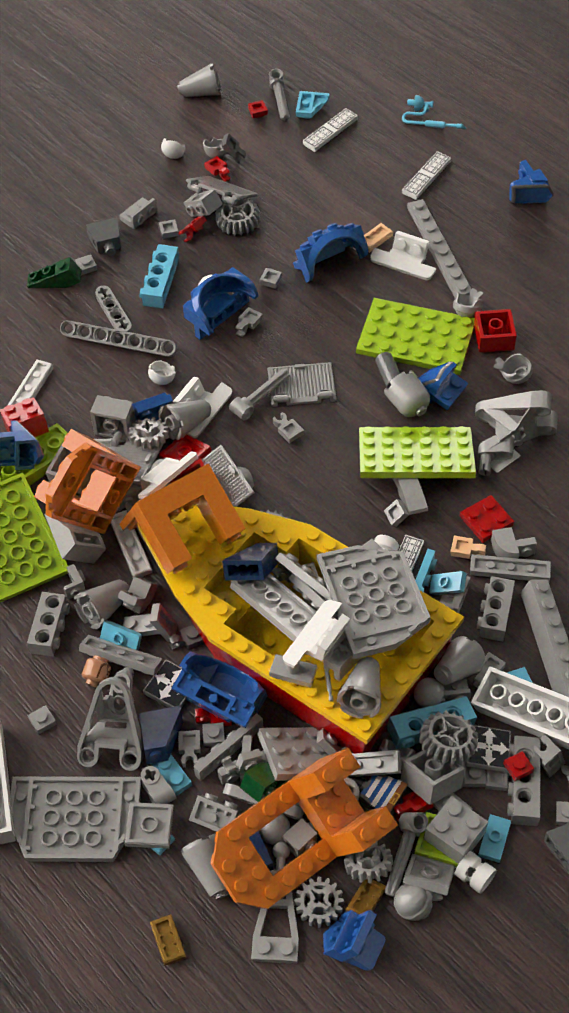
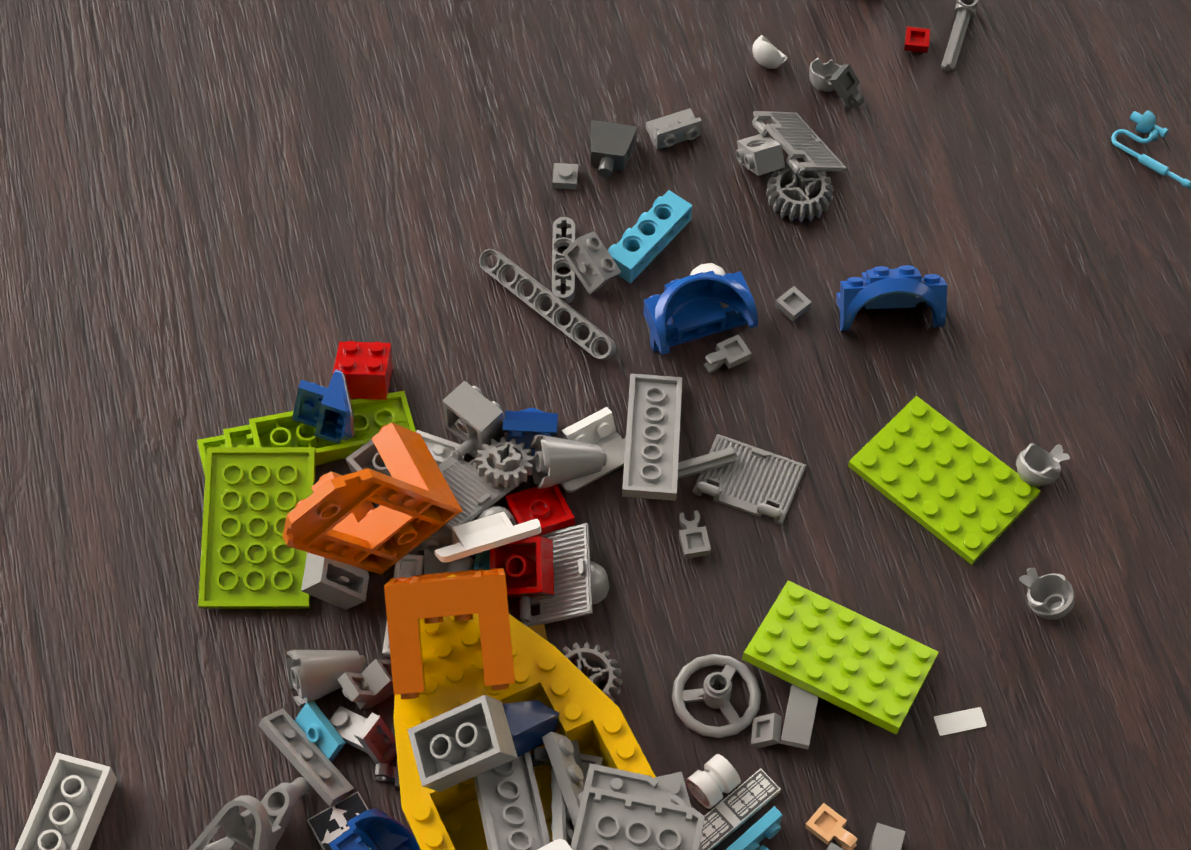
camera: 25 degrees right, 5 degrees up
white tile [7,359,53,406] -> none
dark green slope [27,257,82,288] -> none
light grey brick [27,592,70,656] -> none
light grey plate [27,705,57,735] -> none
light grey bracket [64,564,86,600] -> none
nougat head [82,655,112,688] -> none
white hair [148,360,176,385] -> none
light grey plate [159,219,179,239] -> none
red plate [179,216,207,242] -> none
red plate [204,156,231,182] -> none
medium azure wing [296,91,330,118] -> none
white tile [303,108,357,152] -> none
light nougat plate [364,223,393,253] -> none
white plate [371,231,436,280] -> none
dark grey pin [375,352,400,389] -> none
light grey cylinder [384,370,430,417] -> none
white tile [402,152,451,200] -> none
light grey plate [407,199,471,298] -> none
blue piece [419,361,468,410] -> none
red plate [460,495,514,543] -> none
red brick [474,309,517,353] -> none
light grey connector [475,391,558,476] -> none
none -> light grey brick [408,695,518,792]
none -> light grey bracket [562,231,621,295]
none -> light grey plate [622,374,682,501]
none -> light grey piece [672,654,761,738]

